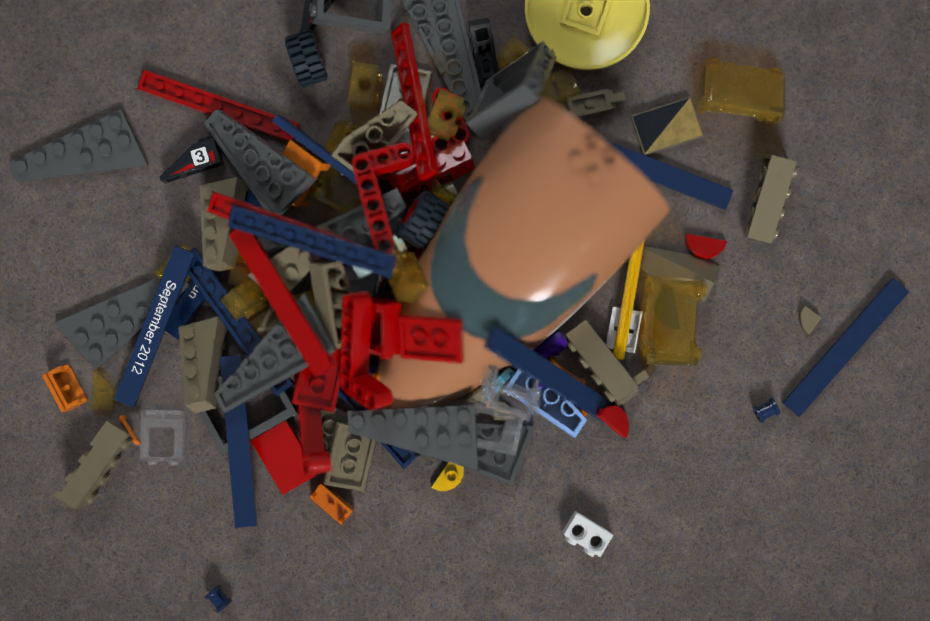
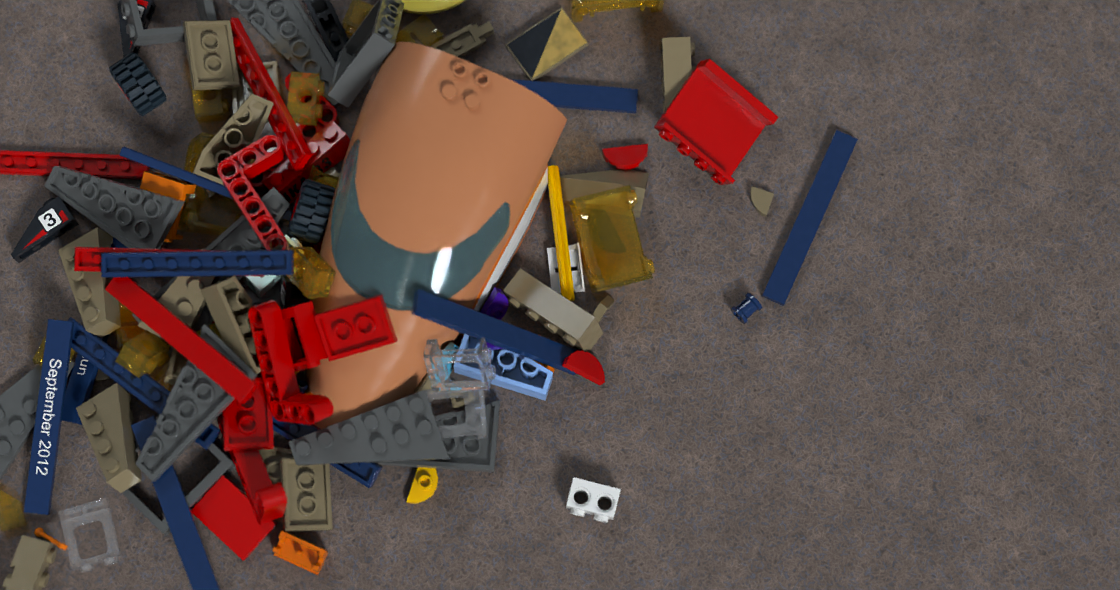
camera: 20 degrees left, 10 degrees down
none -> dark tan tile [183,20,240,90]
none -> red panel [654,59,778,185]

